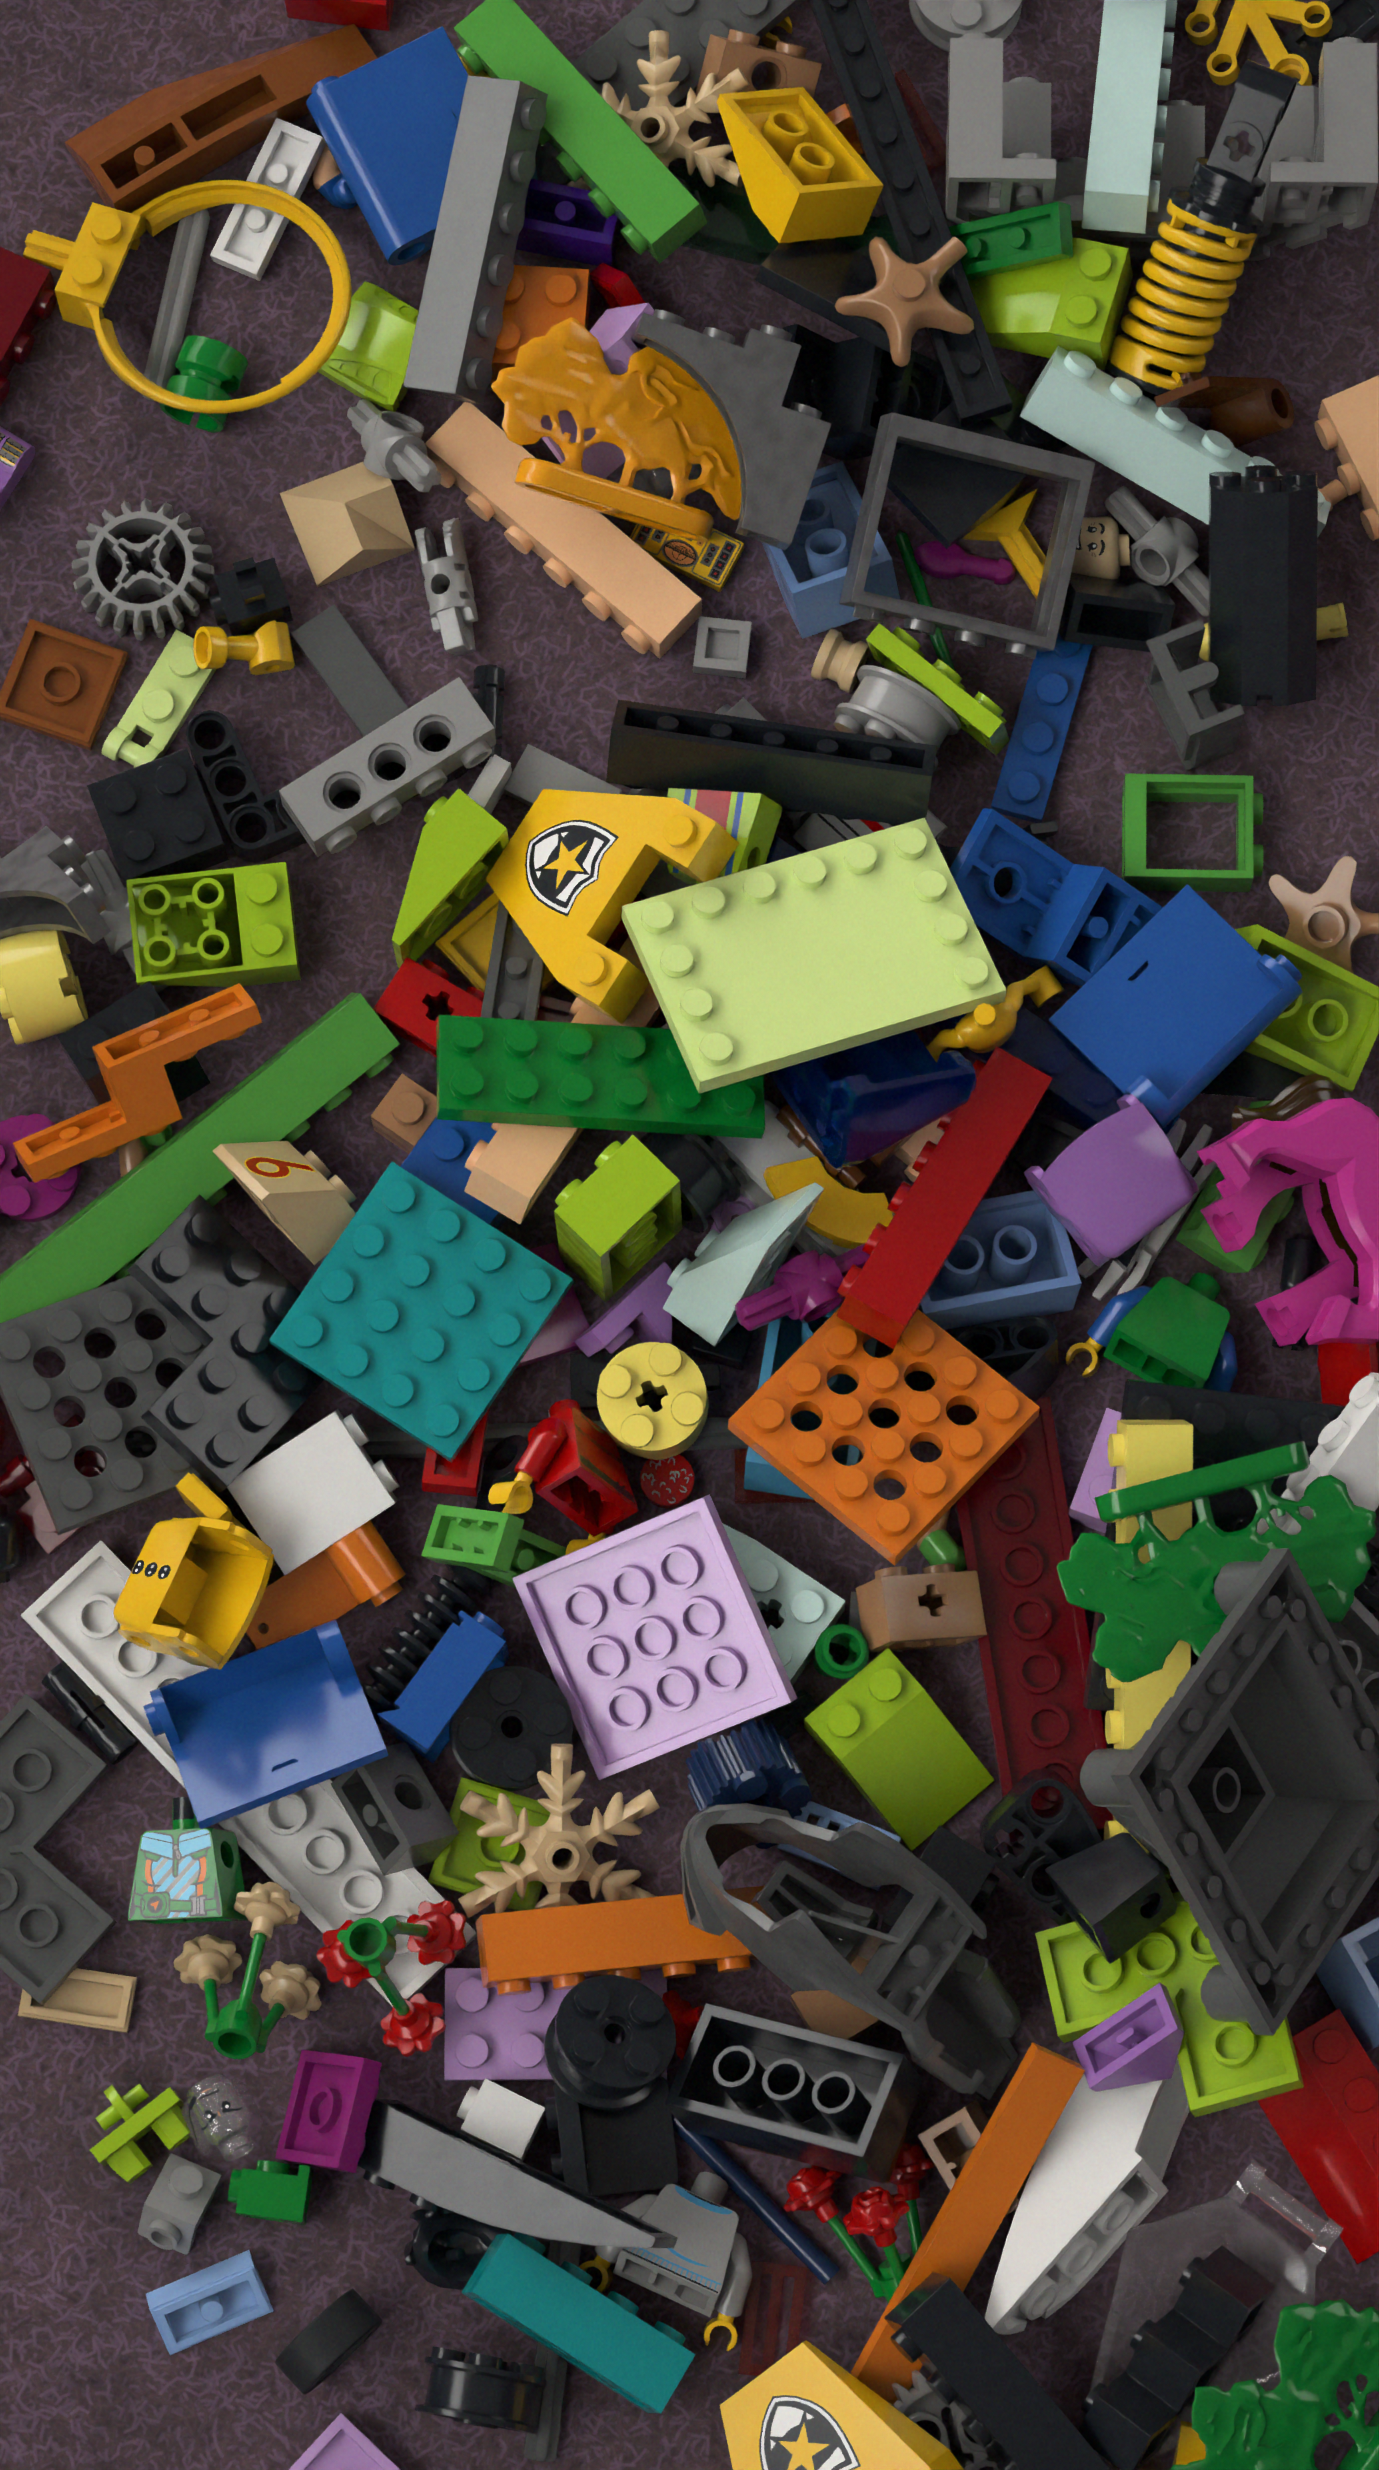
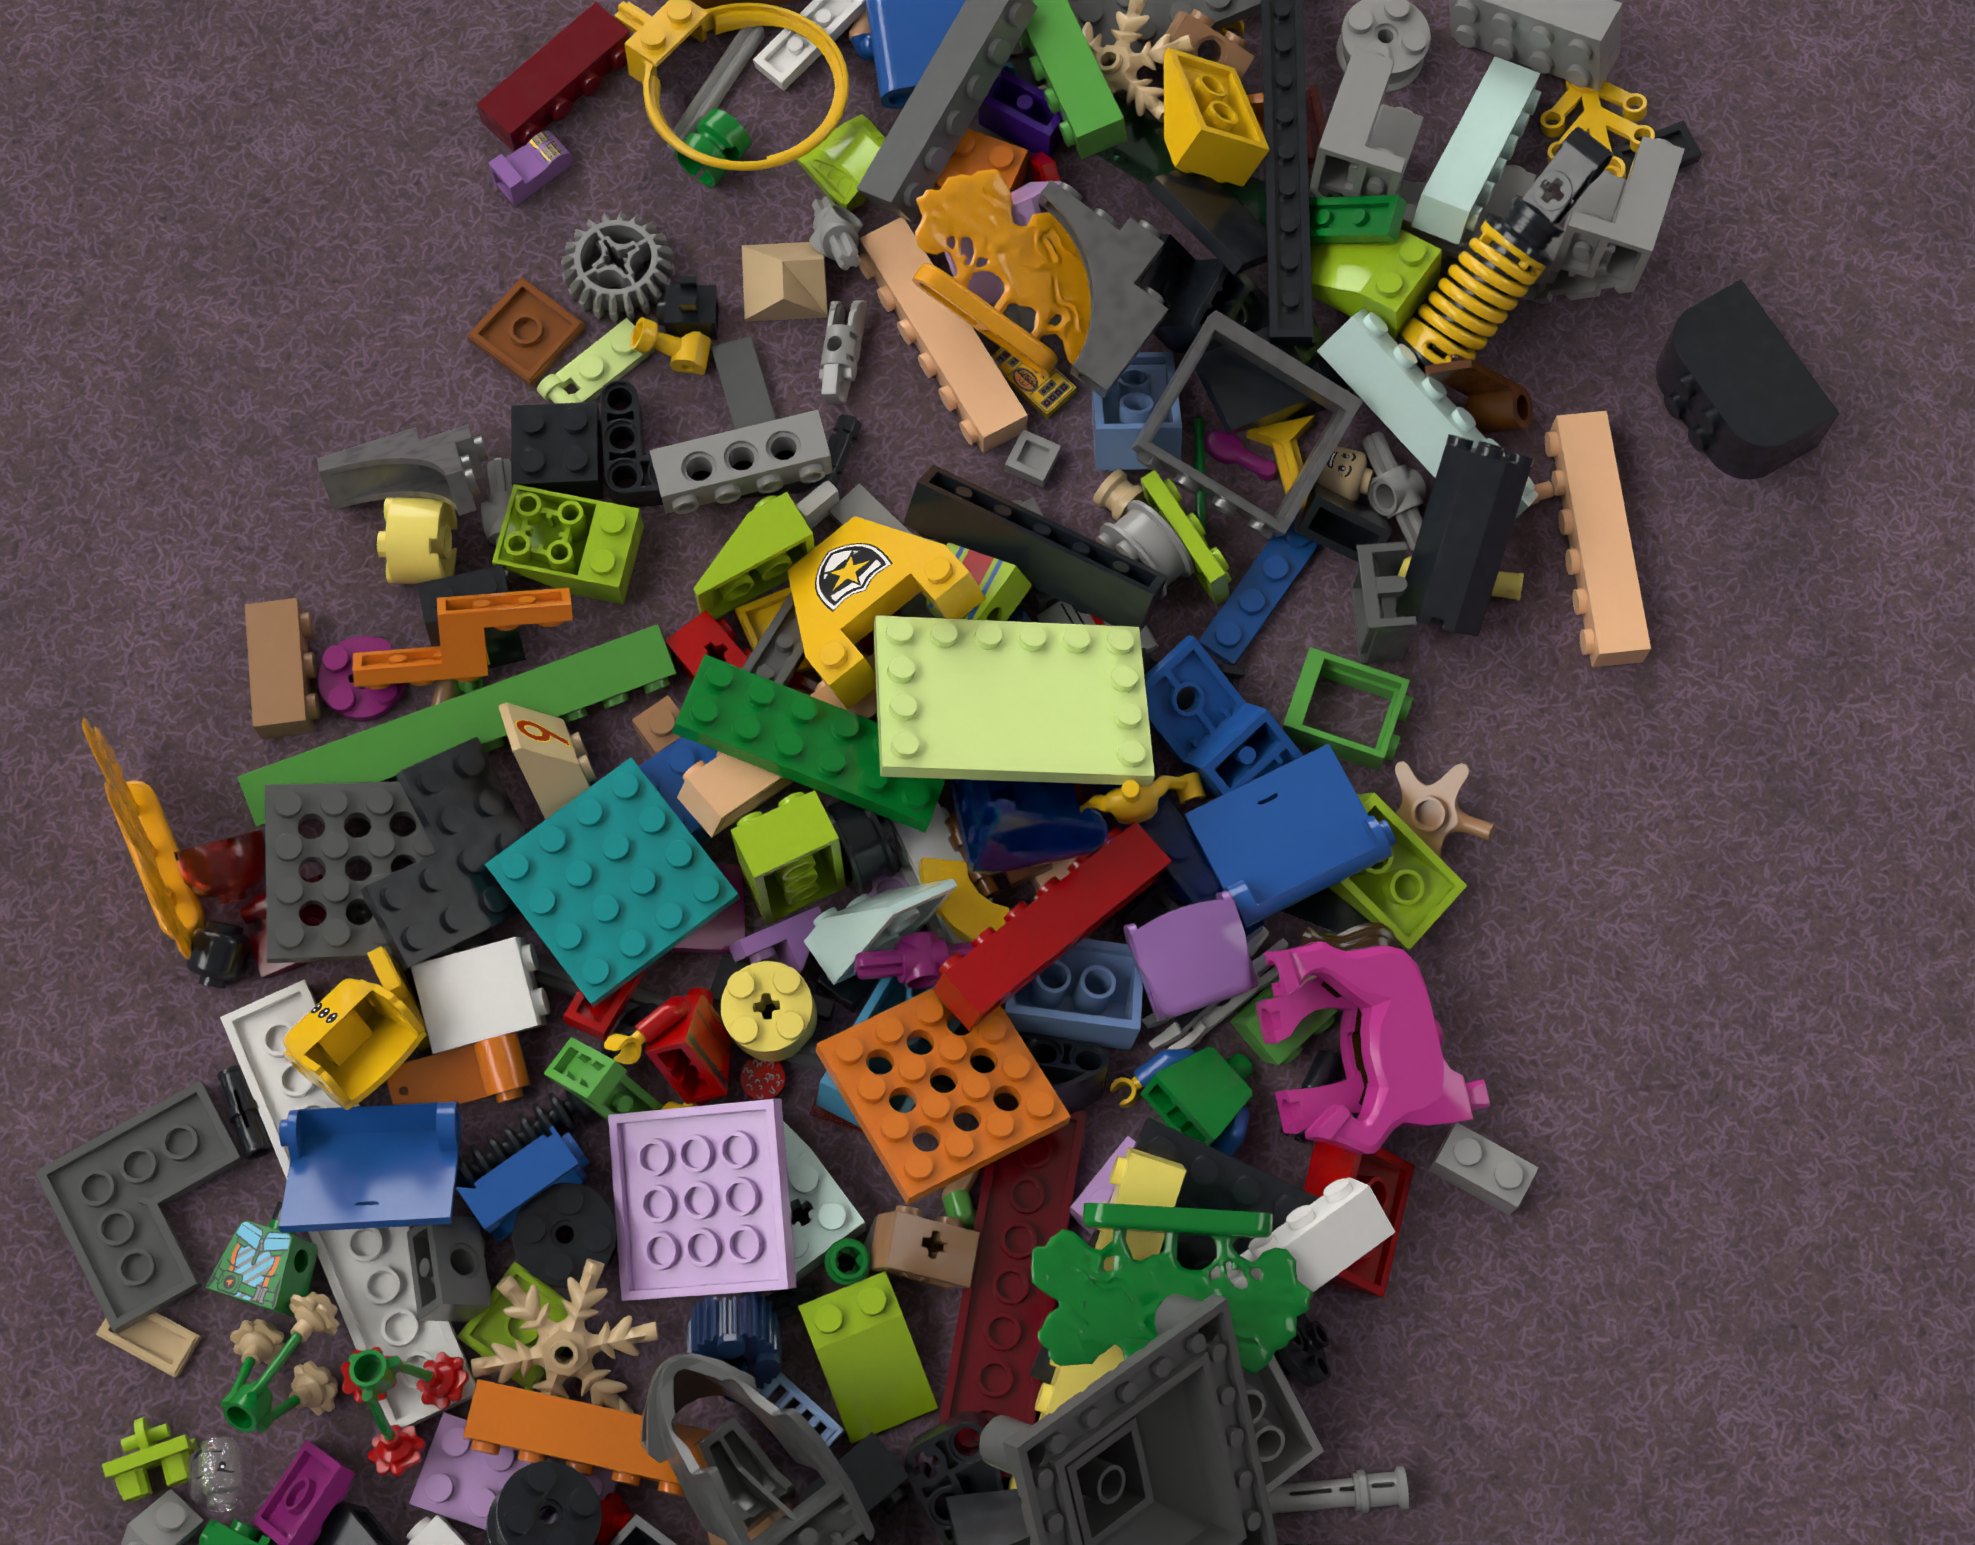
camera: 15 degrees right, 5 degrees down
medium nougat animal [835,237,974,367] -> none

